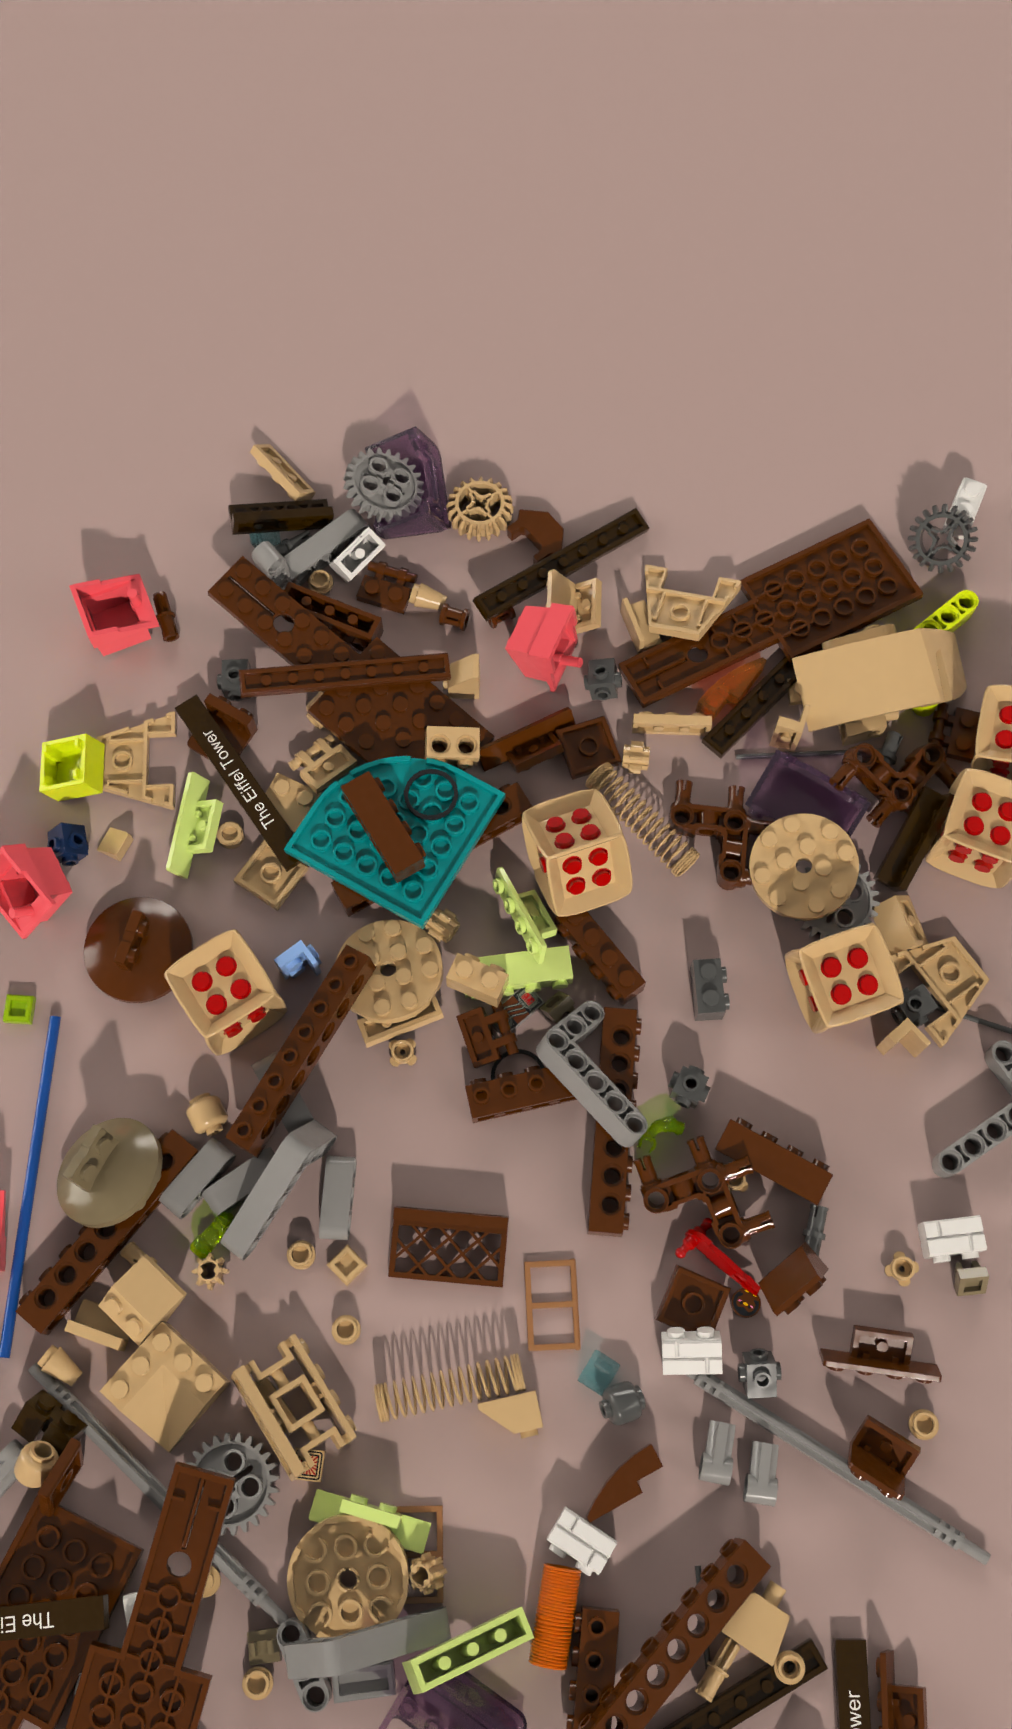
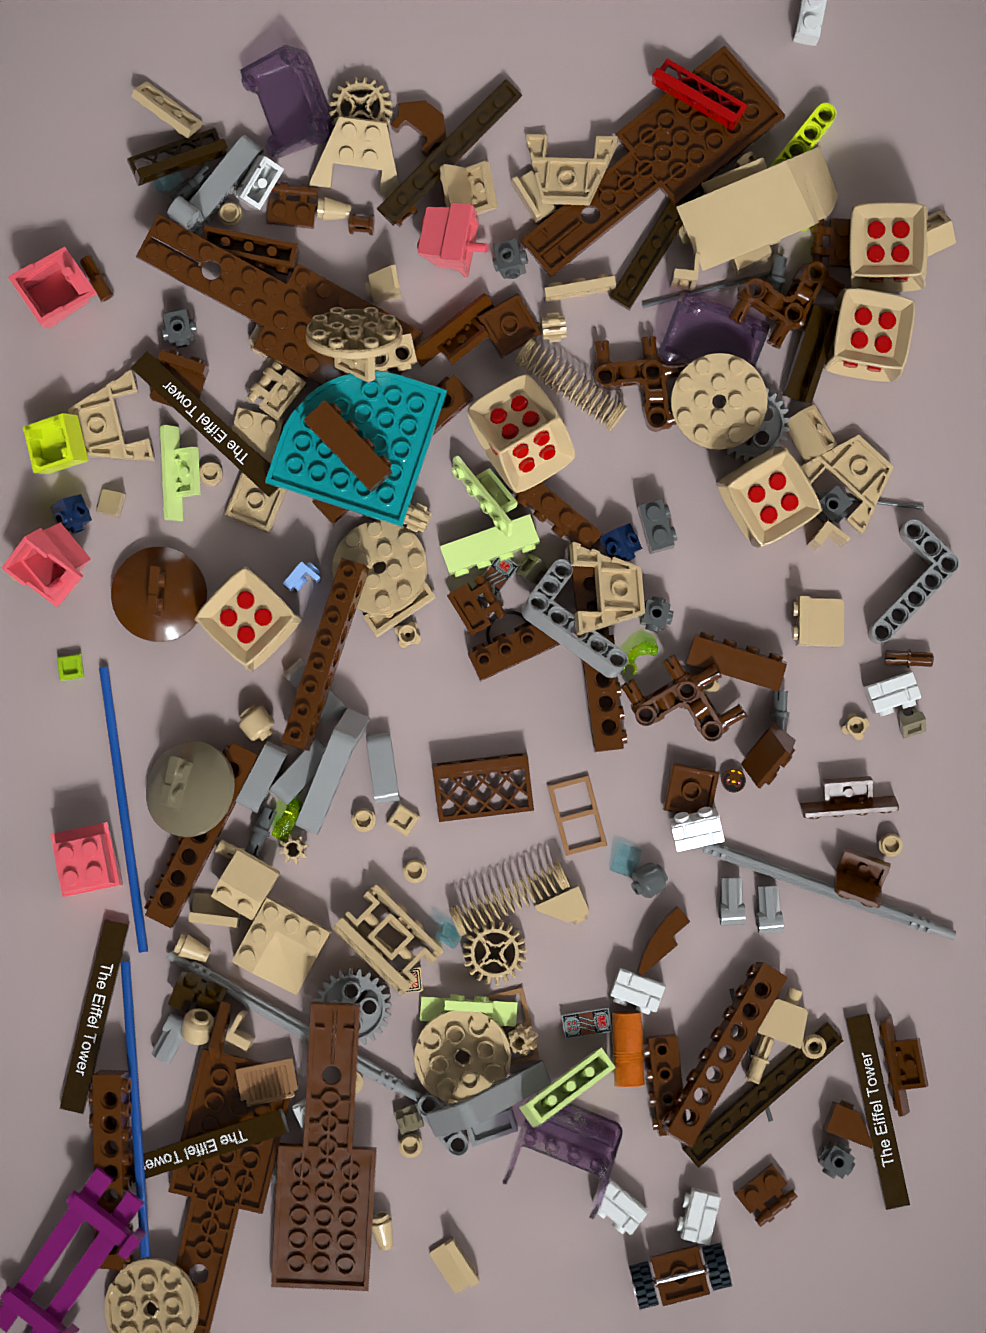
camera: 15 degrees left, 15 degrees up
reddish brown tile [239,653,451,698] -> none
light grey gear [343,447,424,524] -> none
black piece [404,769,458,820] -> none
tan brick [446,953,509,1008] -> none
red piece [675,1218,761,1296] -> none
clear orange slope [695,657,767,722] -> none
dark grey brick [737,1348,782,1399] -> none
dark grey gear [908,504,978,573] -> none
none -> tan panel [225,1009,255,1051]
none -> medium nougat window [235,1058,299,1107]
none -> dark grey pin [245,806,277,857]
none -> tan bracket [305,307,403,382]
none -> tan wing [310,116,399,196]
none -> clear light blue slope [434,921,463,949]
none -> tan gear [462,920,527,985]
none -> tile [561,1007,612,1039]
none -> tan wing [569,542,645,635]
none -> dark blue brick [600,523,643,562]
none -> red fence [652,58,748,131]
none -> tan bracket [792,596,844,647]
none -> reddish brown axle [885,649,934,668]

